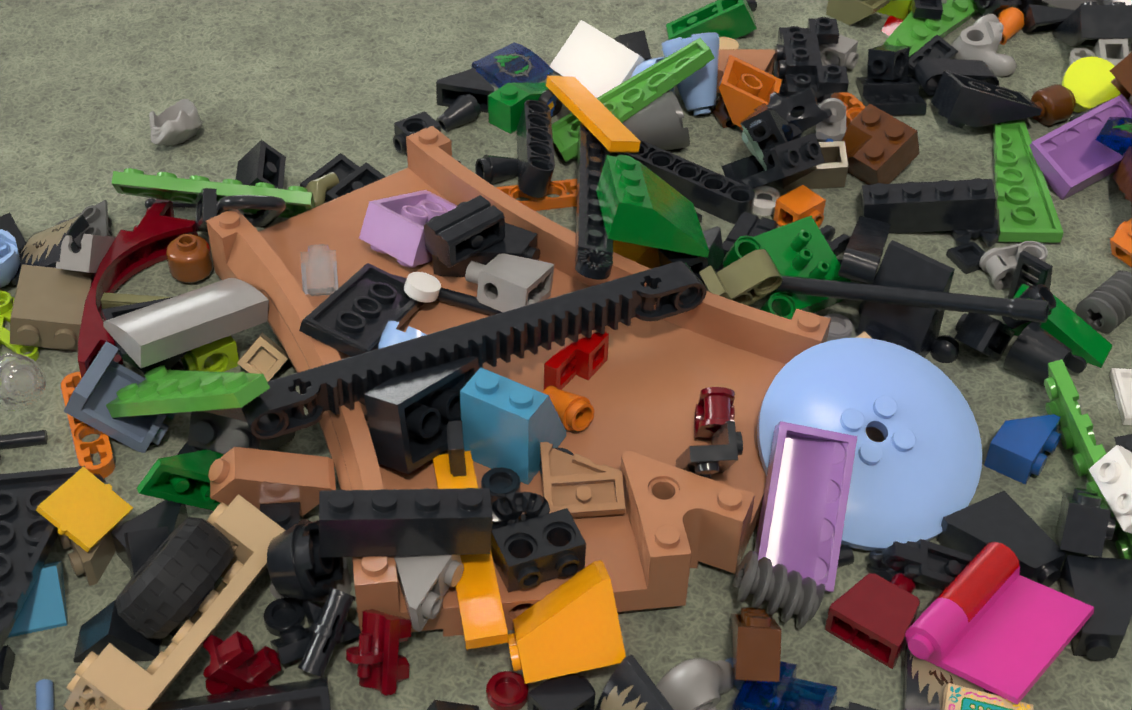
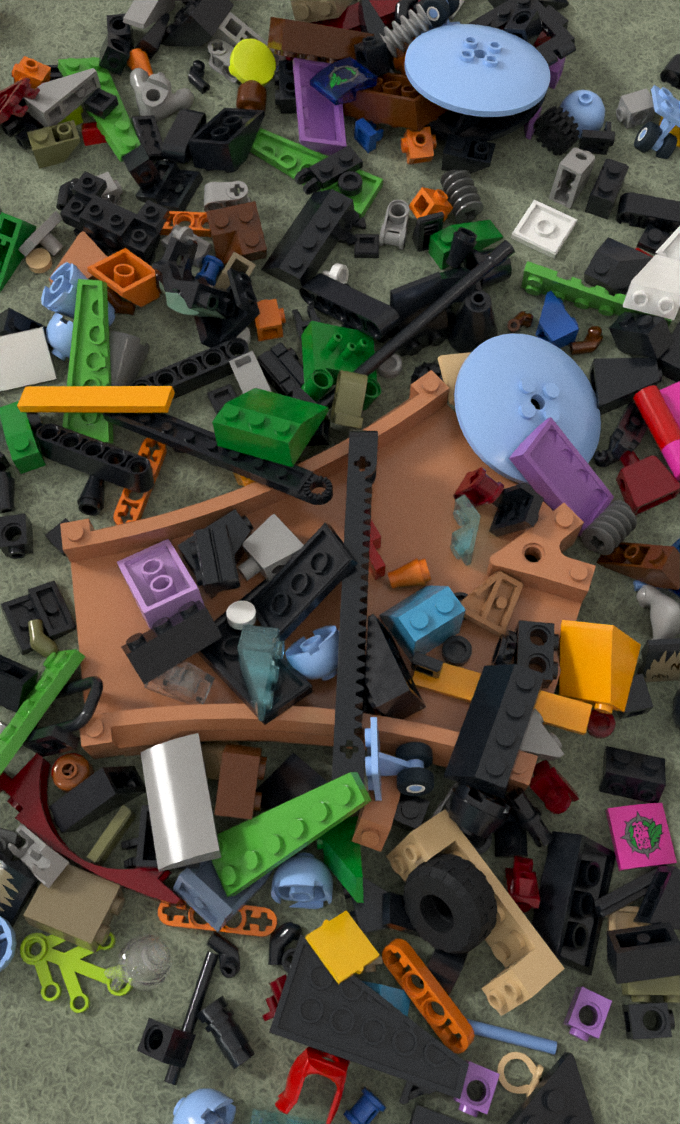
camera: 60 degrees left, 25 degrees up
none -> light grey tile [18,211,63,257]
none -> black slope [49,766,146,833]
none -> black slope [121,600,223,685]
none -> black arm [188,60,210,94]
none -> light grey piece [204,181,251,212]
none -> black arm [206,931,240,978]
none -> reddish brown slope [214,744,267,820]
none -> light grey slope [229,351,272,394]
none -> clear light blue slope [237,625,285,721]
none -> black tile [250,523,358,646]
none -> light blue cylinder [271,852,333,909]
none -> black hinge [294,145,363,195]
none -> white tile [322,263,349,284]
none -> black tile [338,171,363,197]
none -> blue tile [354,118,384,153]
none -> plate [365,717,434,801]
none -> orange beam [382,939,475,1054]
none -> orange brick [409,187,453,222]
none -> black cone [447,290,498,353]
none -> clear light blue slope [450,494,481,566]
none -> reddish brown arm [507,311,534,332]
none -> reddish brown arm [569,326,603,355]

